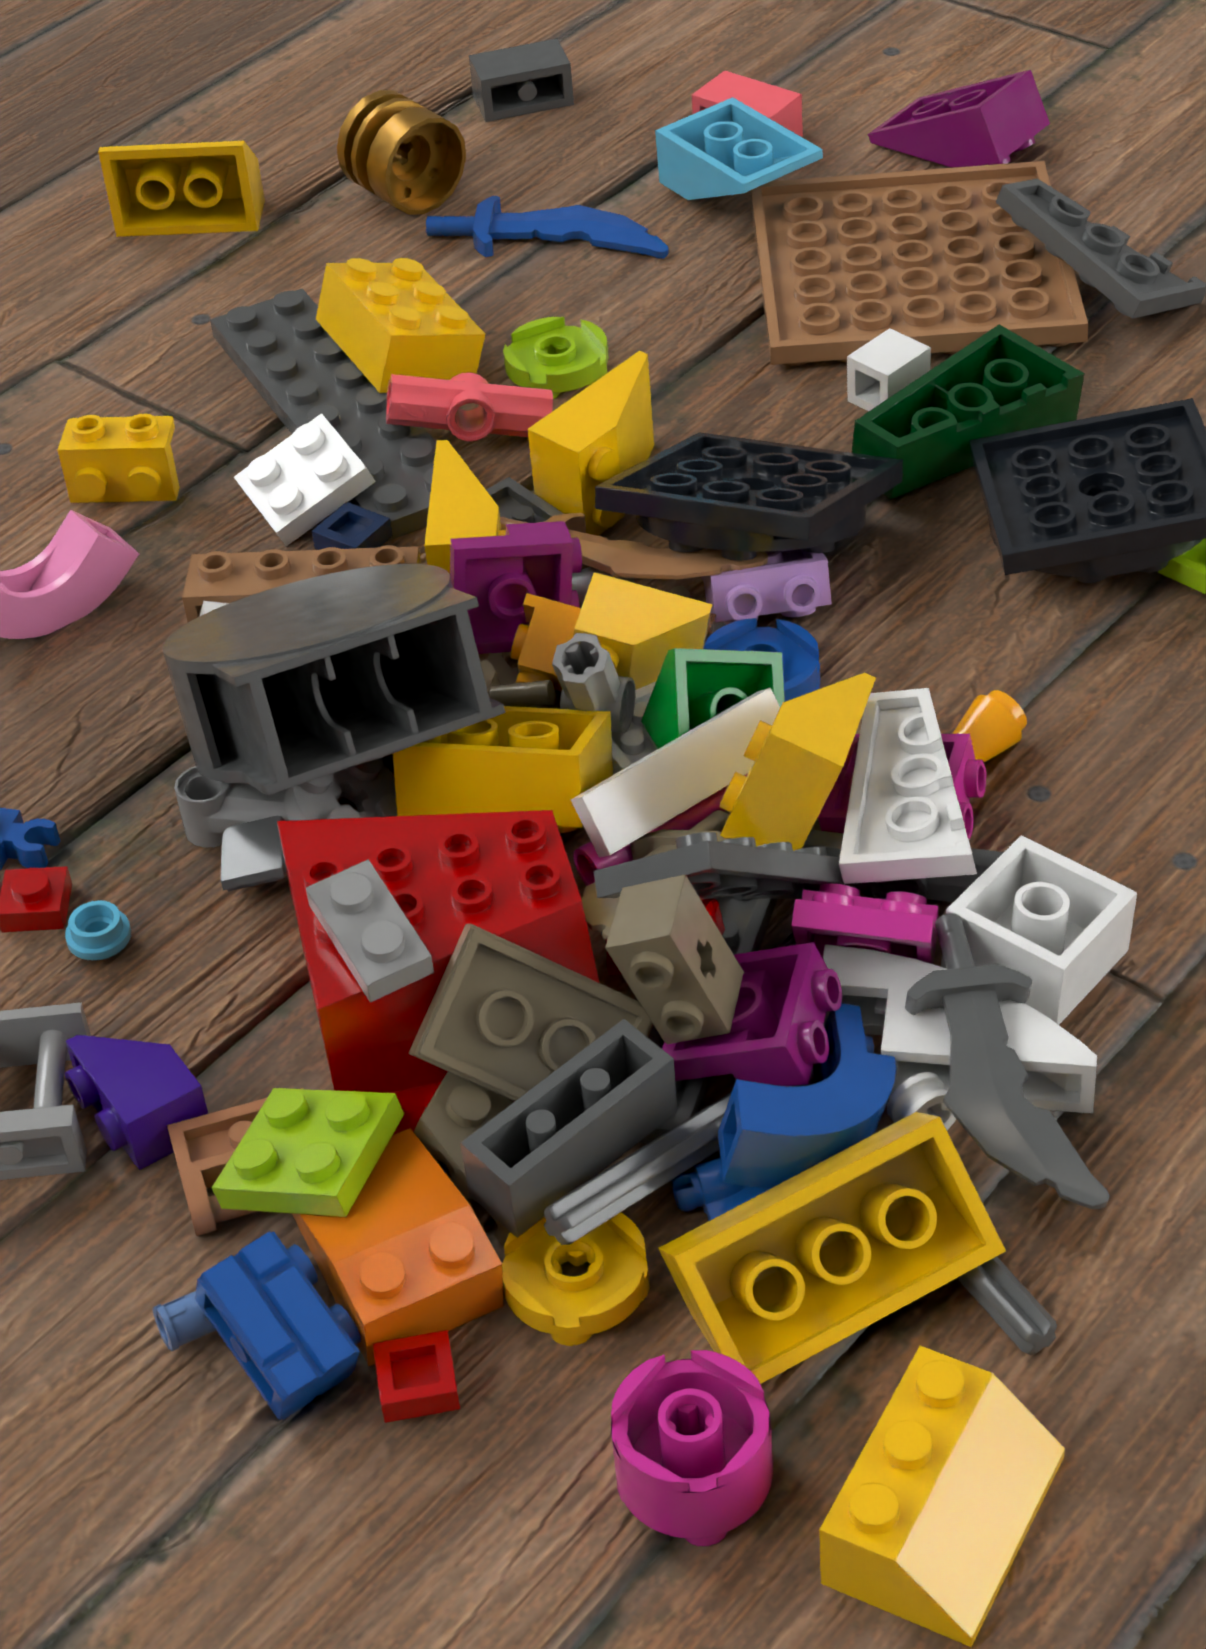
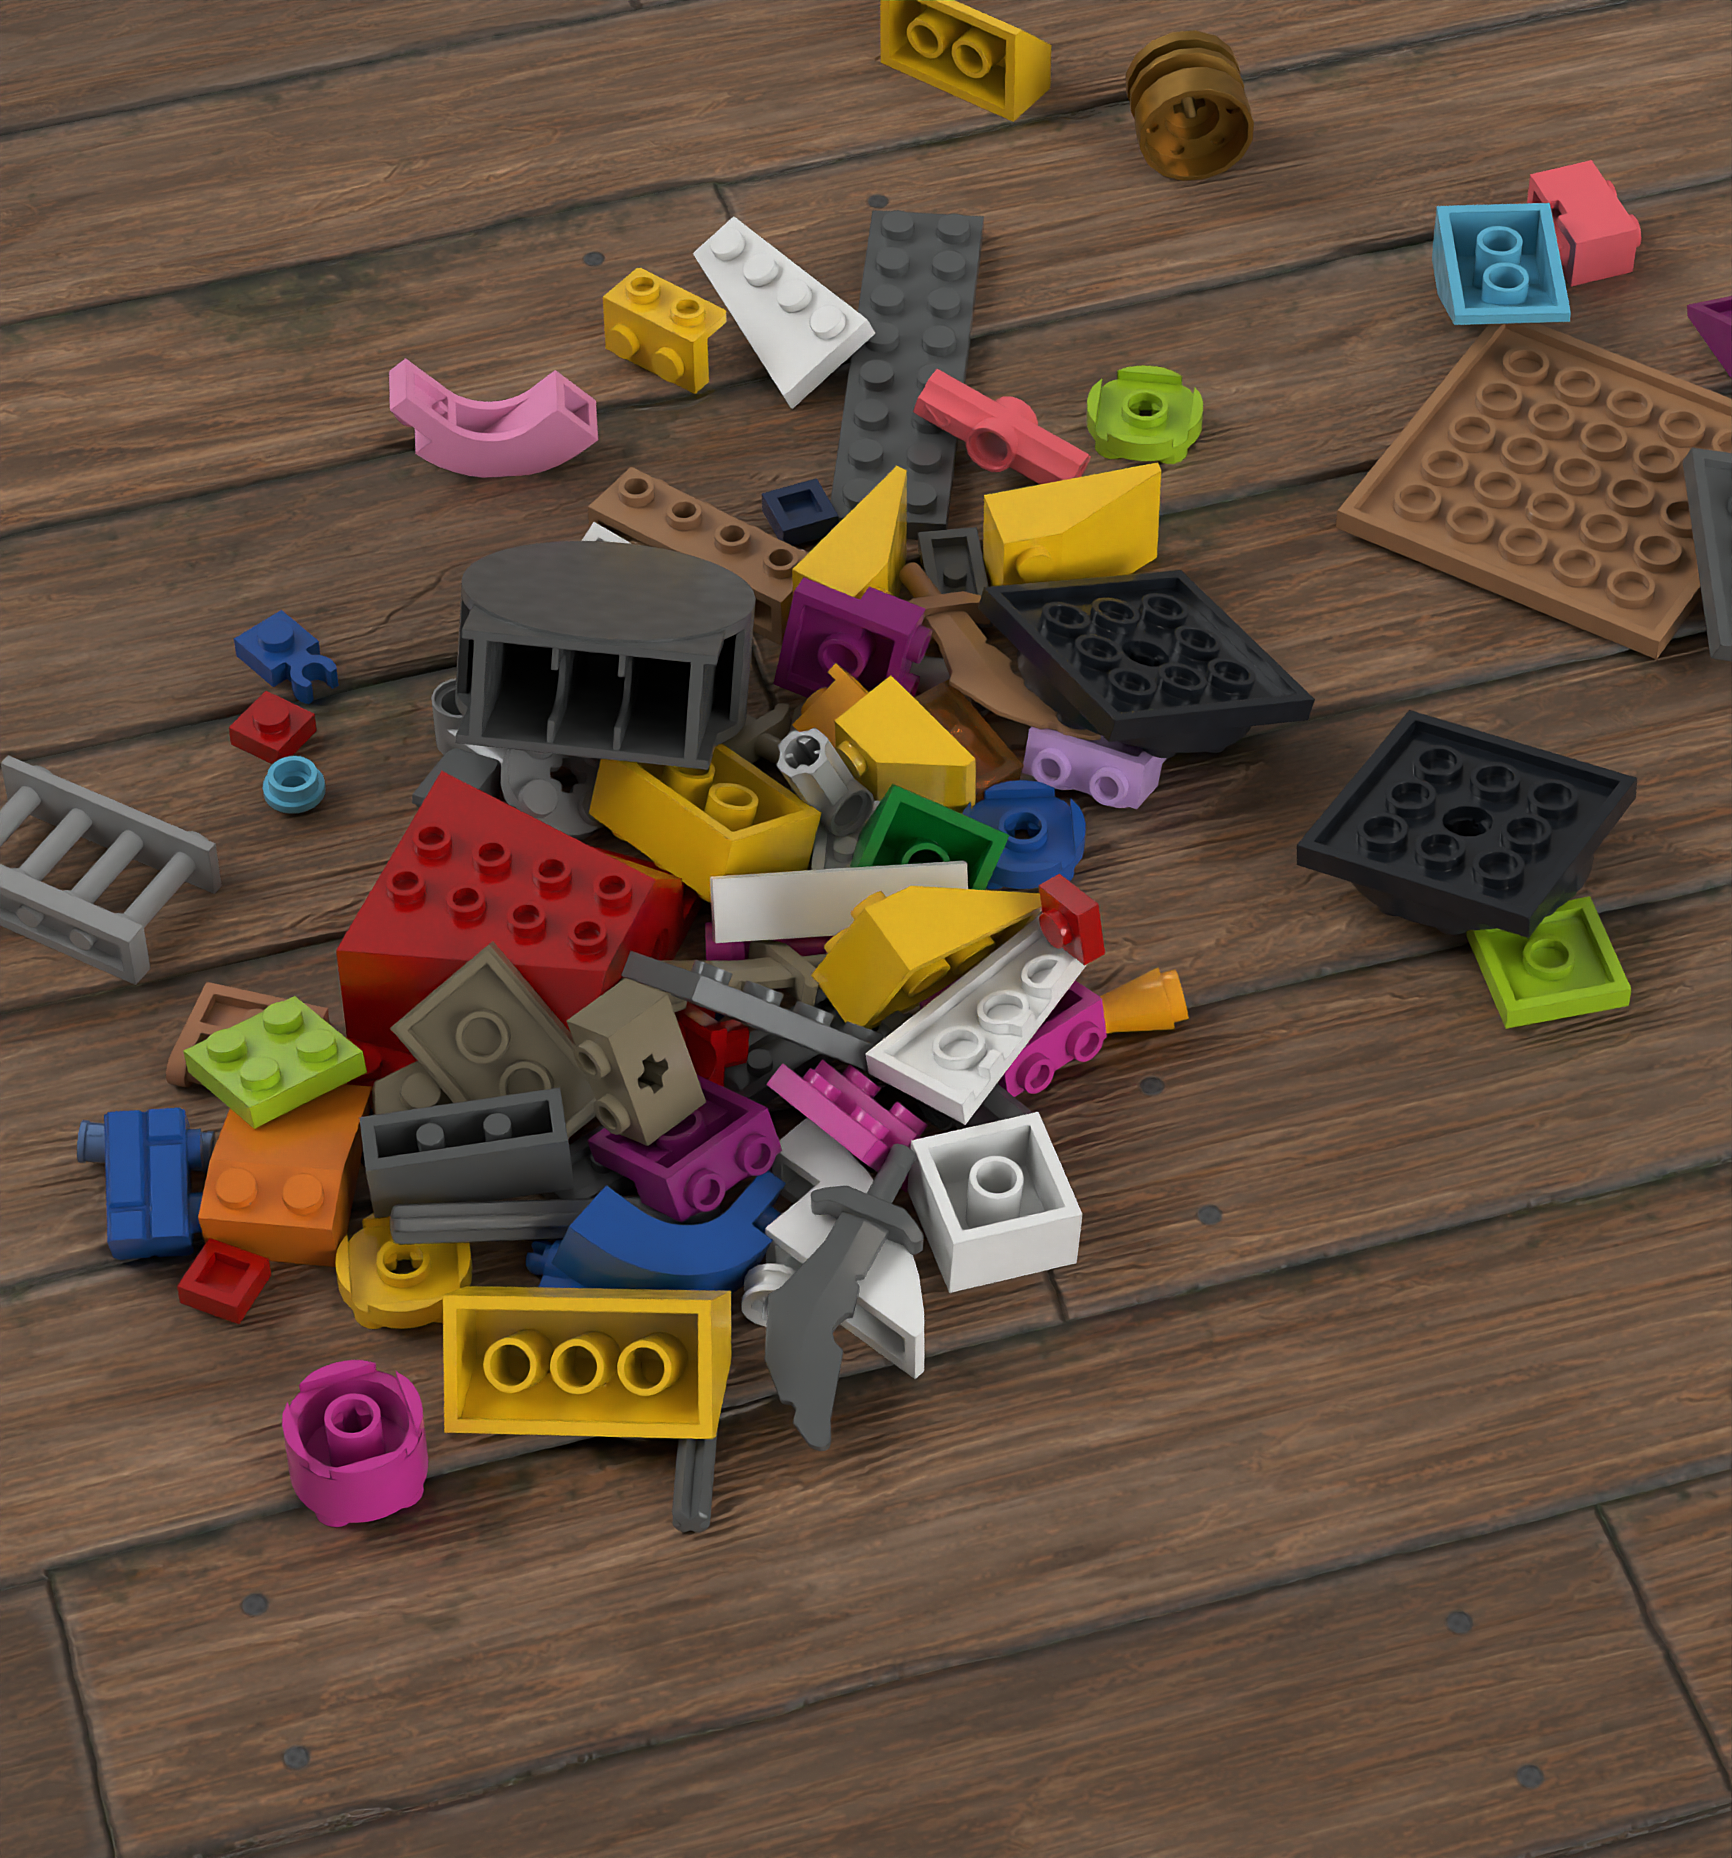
camera: 30 degrees right, 5 degrees up
dark purple slope [65,1035,208,1170] -> none
white plate [234,413,376,546] -> none
light grey plate [306,859,434,1002] -> none
yellow brick [316,258,486,393] -> none
blue sword [426,196,669,258] -> none
dark grey brick [469,38,574,122] -> none
yellow slope [819,1346,1065,1647] -> none
white brick [847,328,931,411] -> none
dark green wedge [851,324,1085,499] -> none
none -> white wing [693,216,875,409]
none -> red plate [1038,874,1105,966]

